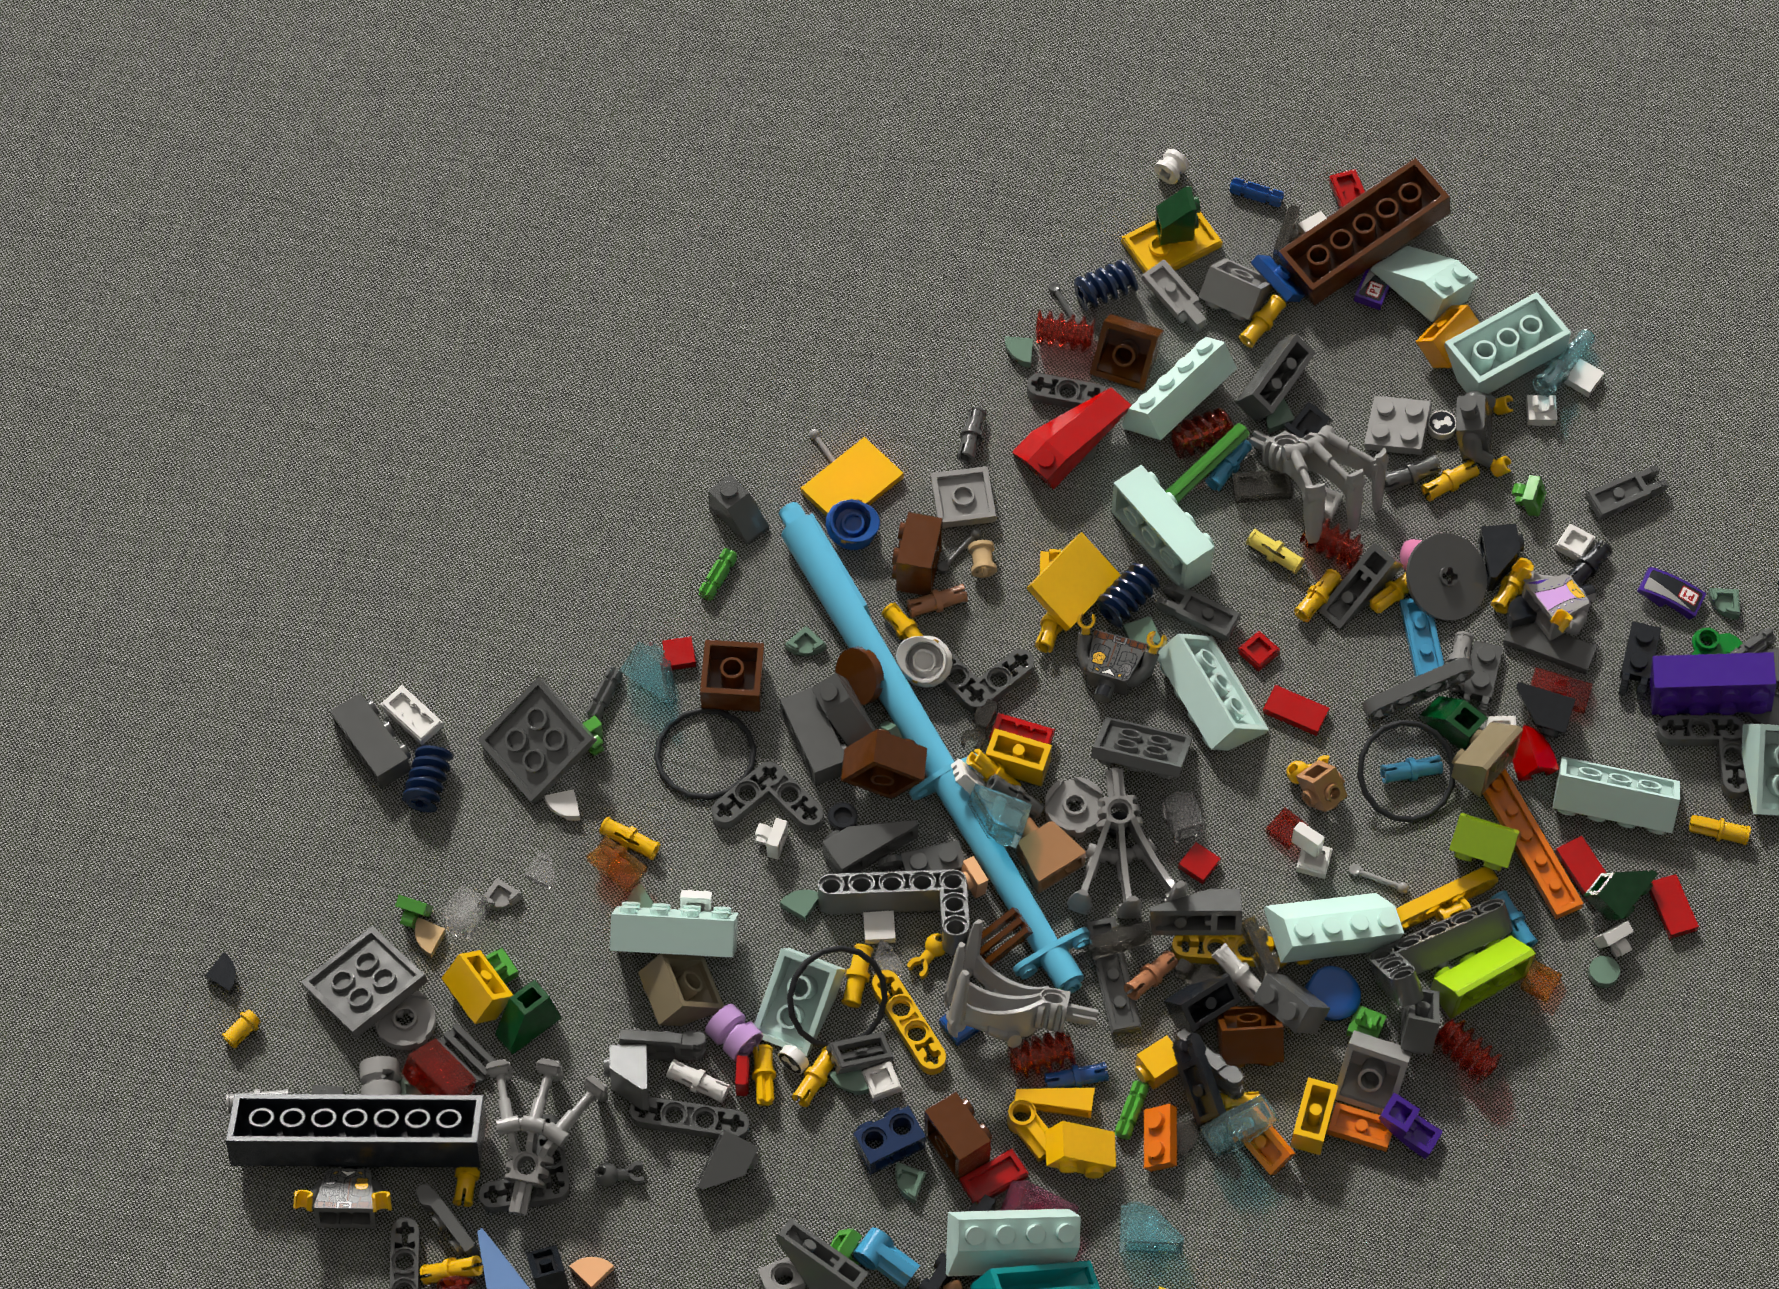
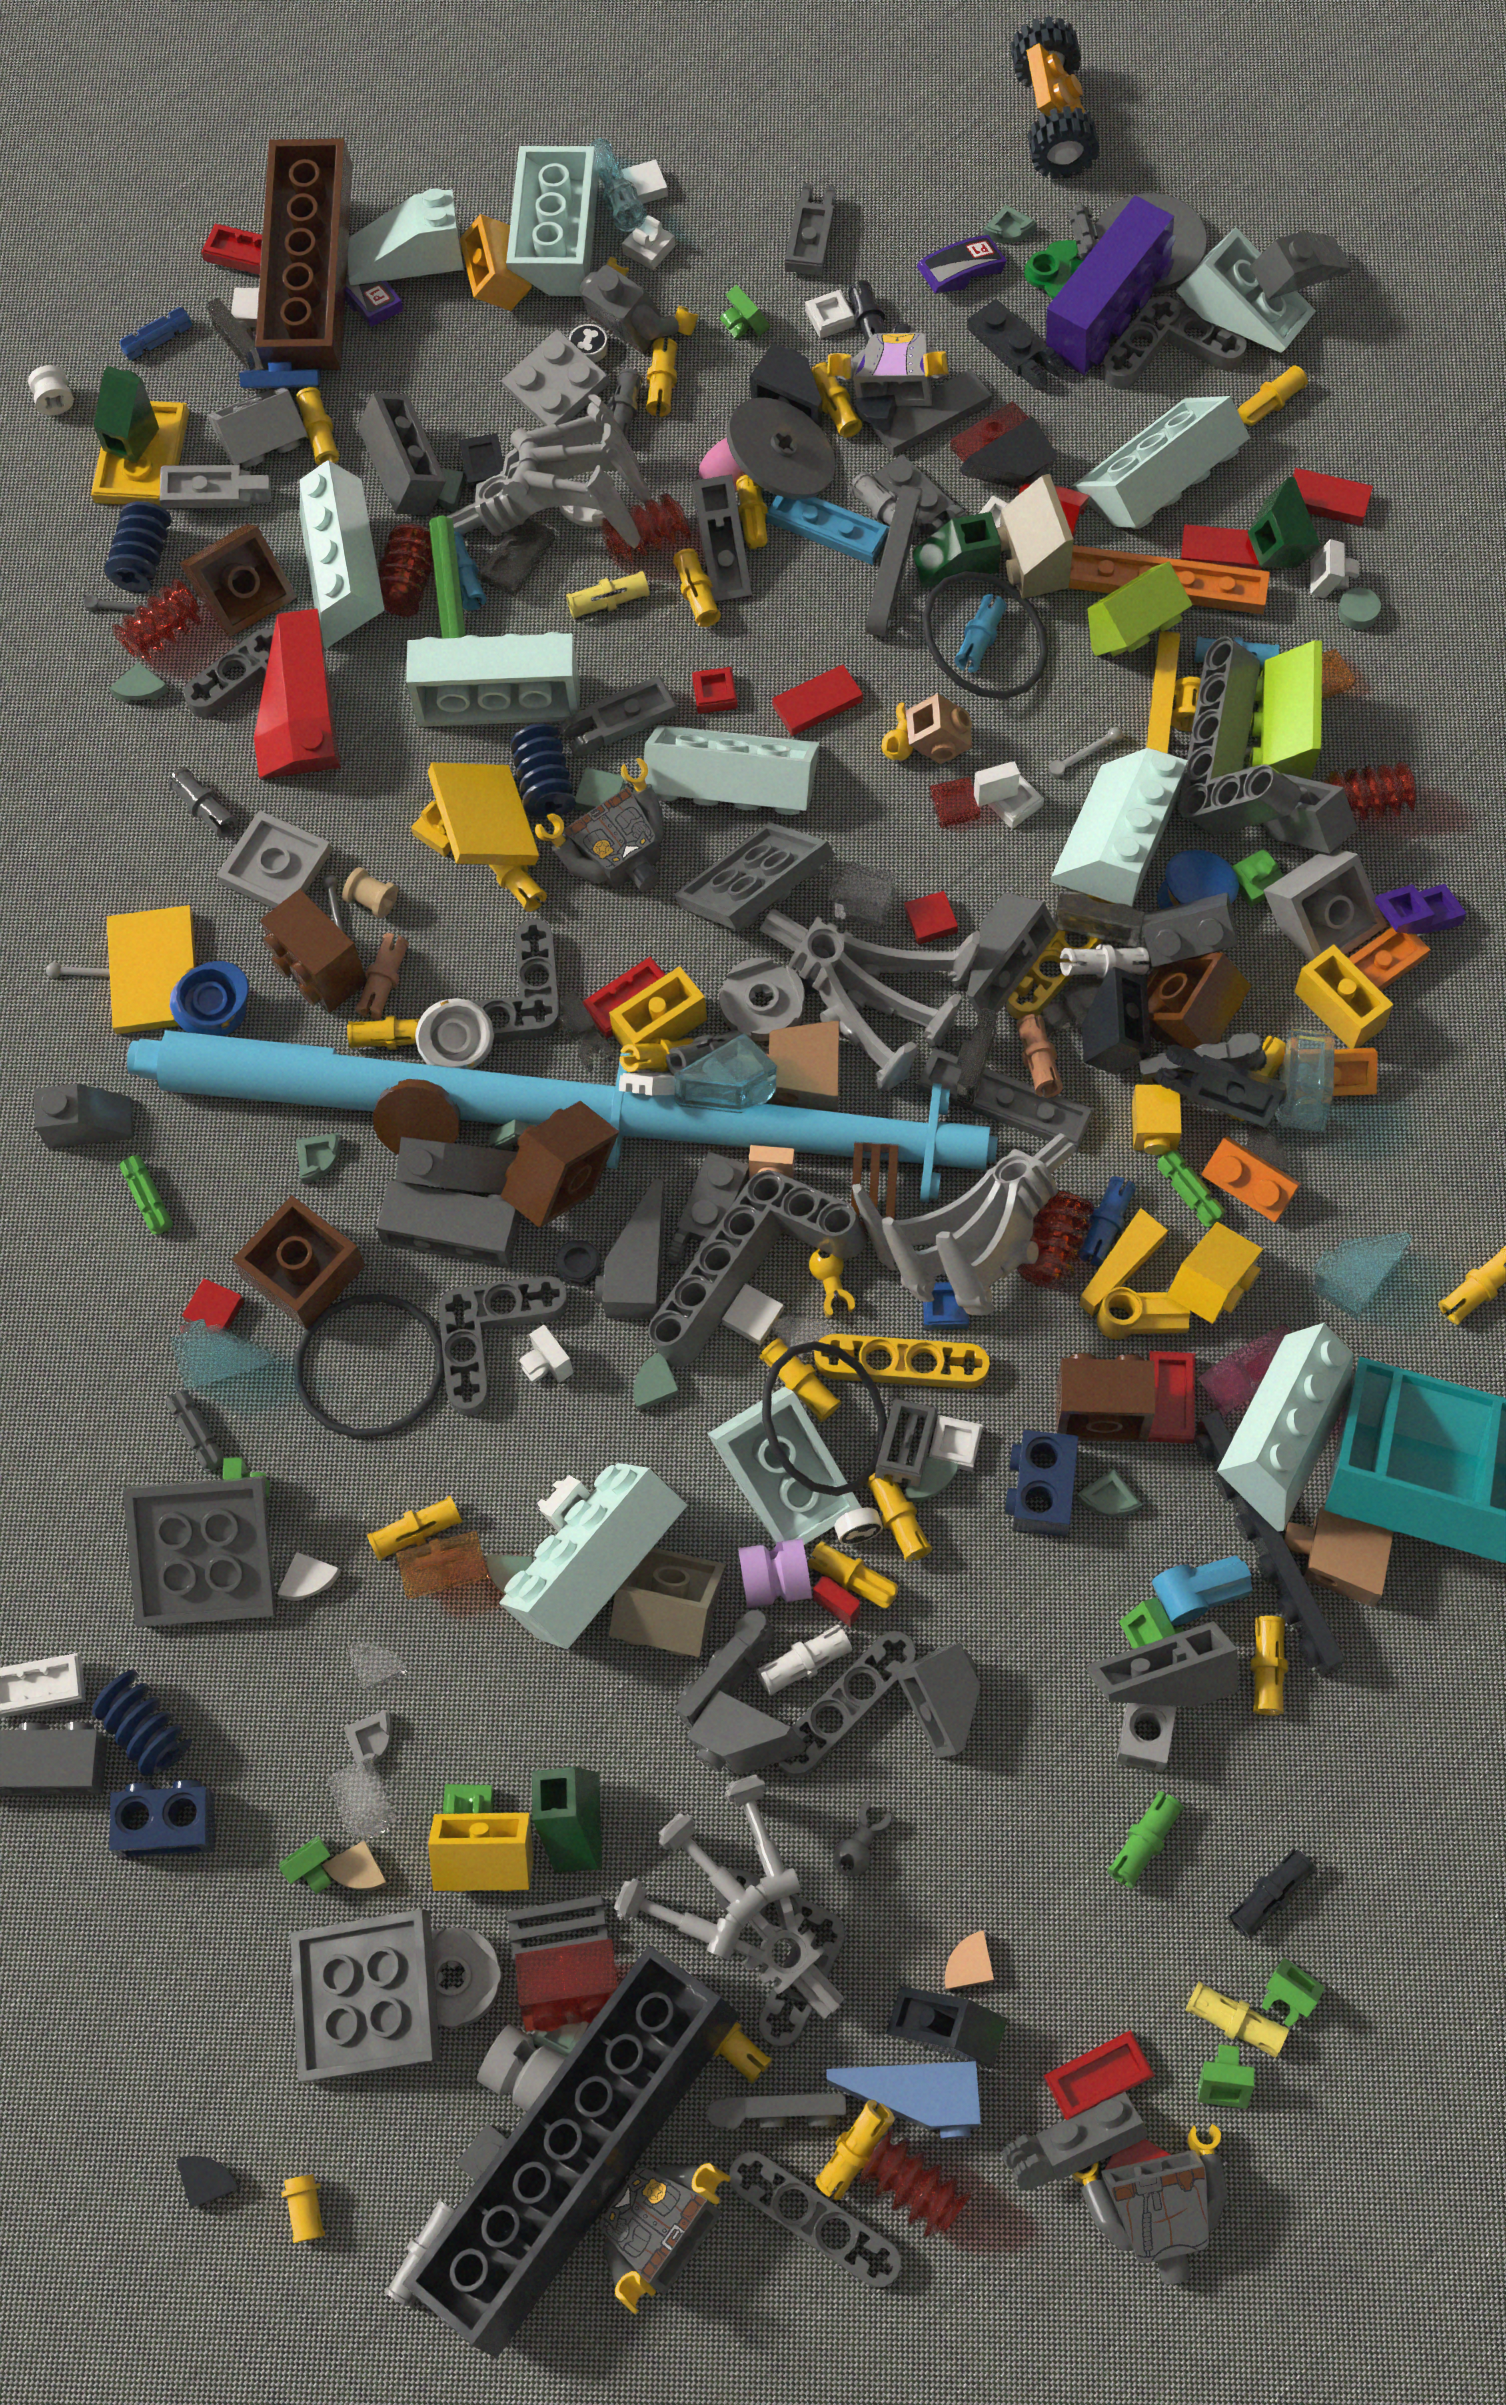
camera: 50 degrees left, 5 degrees up
none -> dark blue brick [109,1780,215,1859]

